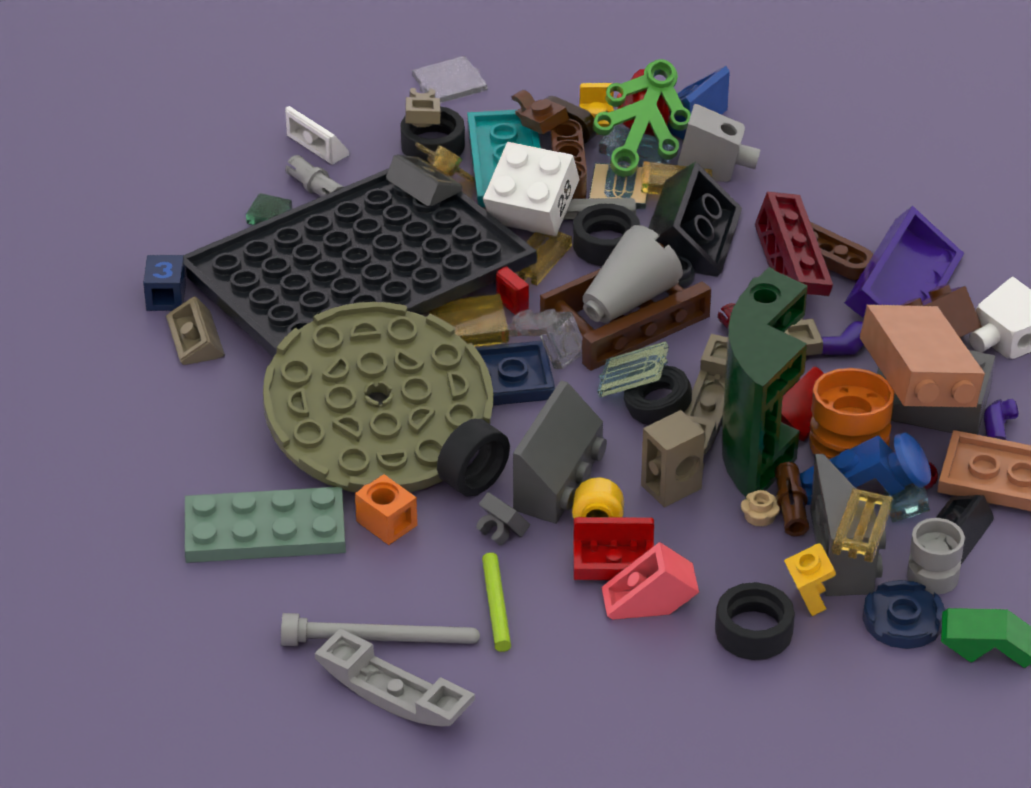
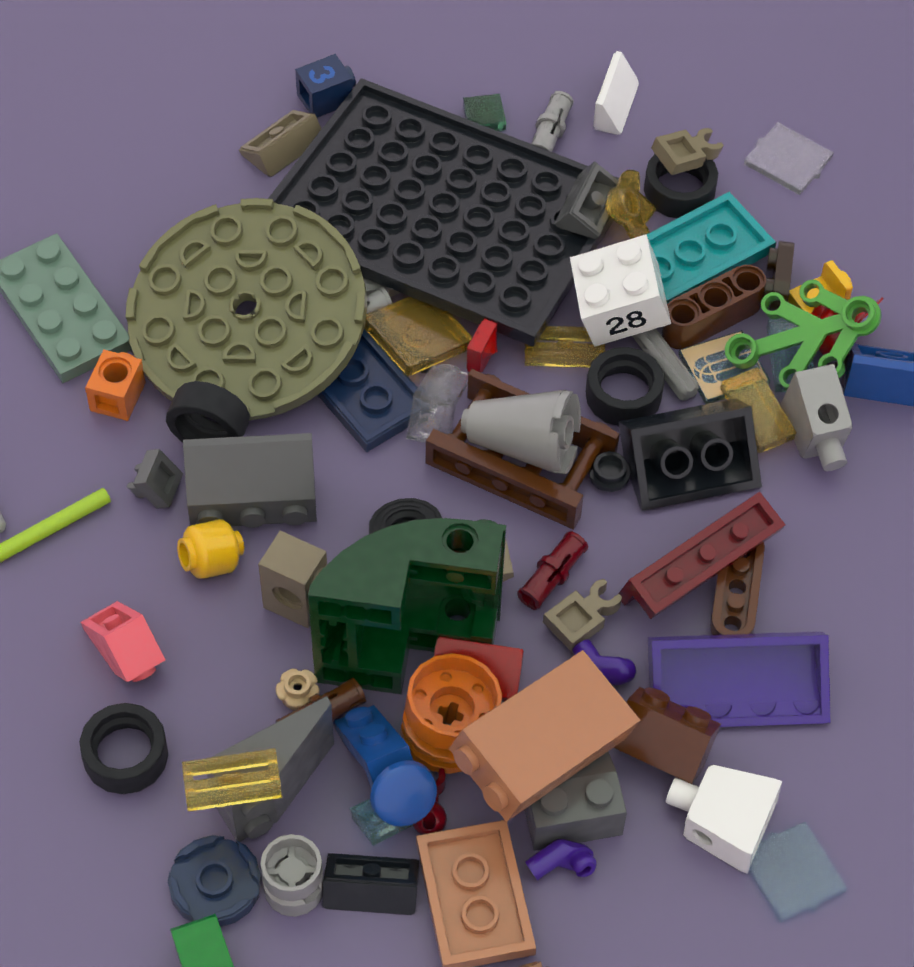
camera: 60 degrees right, 15 degrees up
reddish brown plate [511,90,569,135] -> none
red bracket [573,517,654,580] -> none
clear light blue piece [597,341,669,397] -> none
yellow bracket [784,543,836,616] -> none

